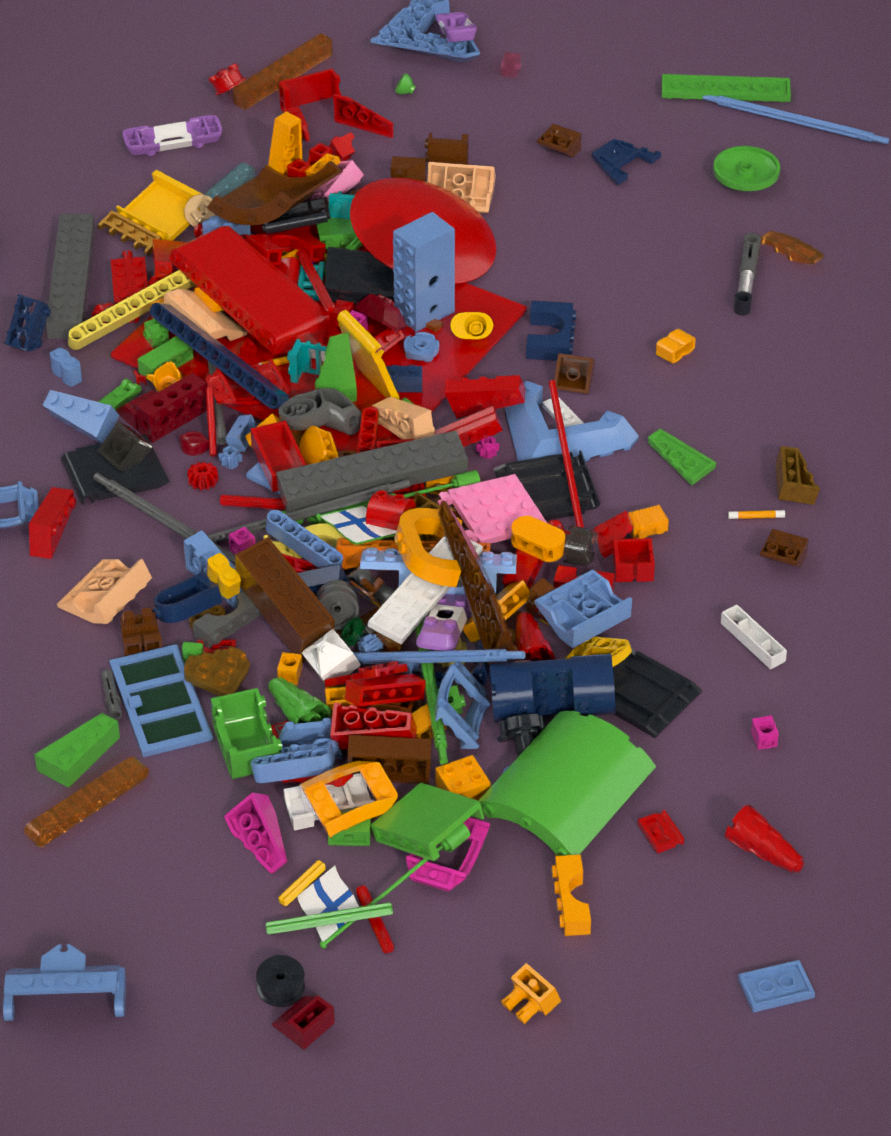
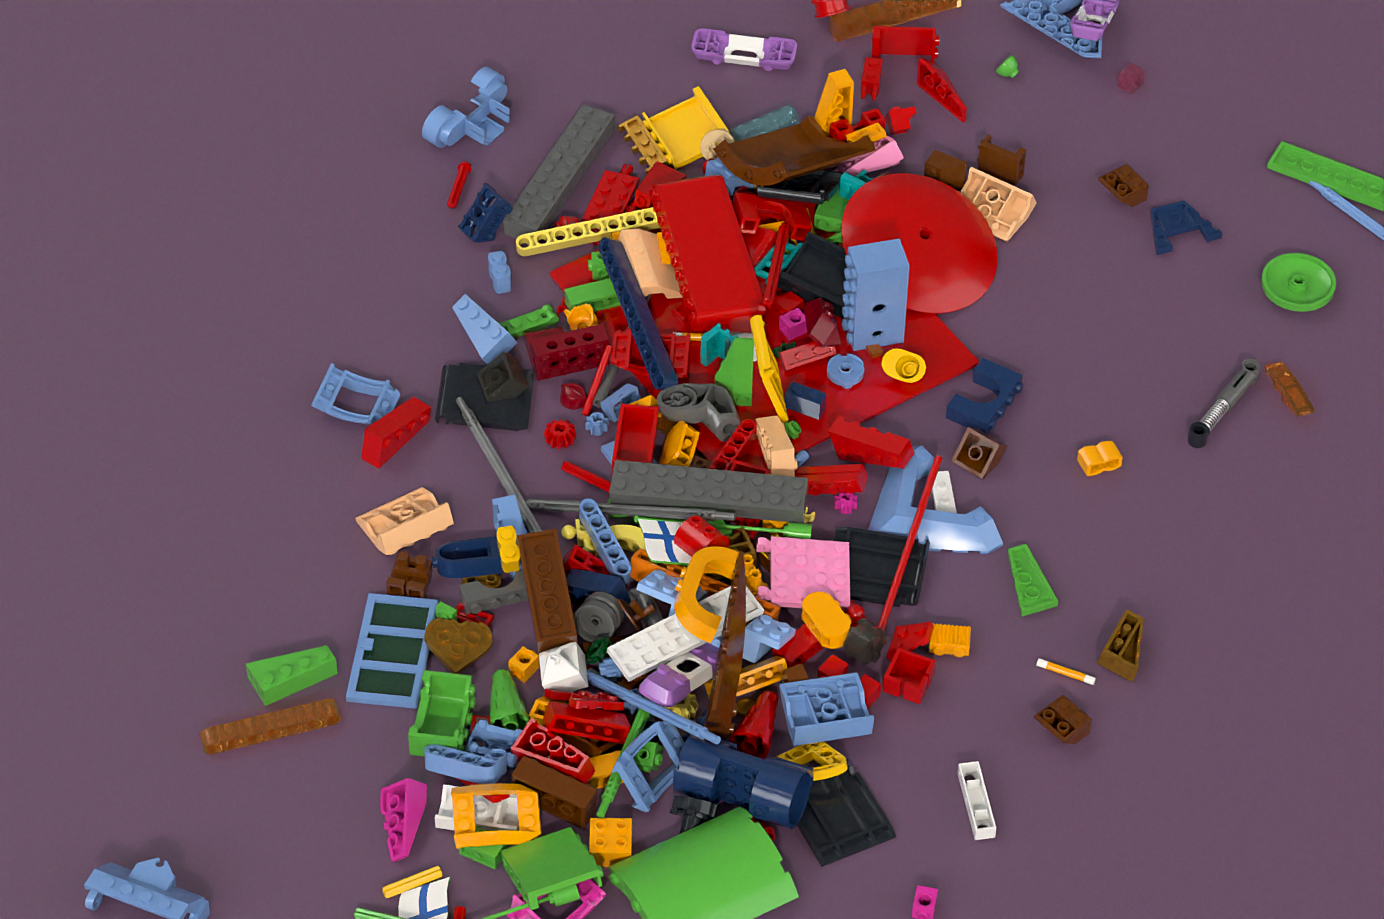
camera: 25 degrees right, 5 degrees up
dark grey pin [100,670,122,720] -> none
dark pink brick [229,527,255,556] -> none

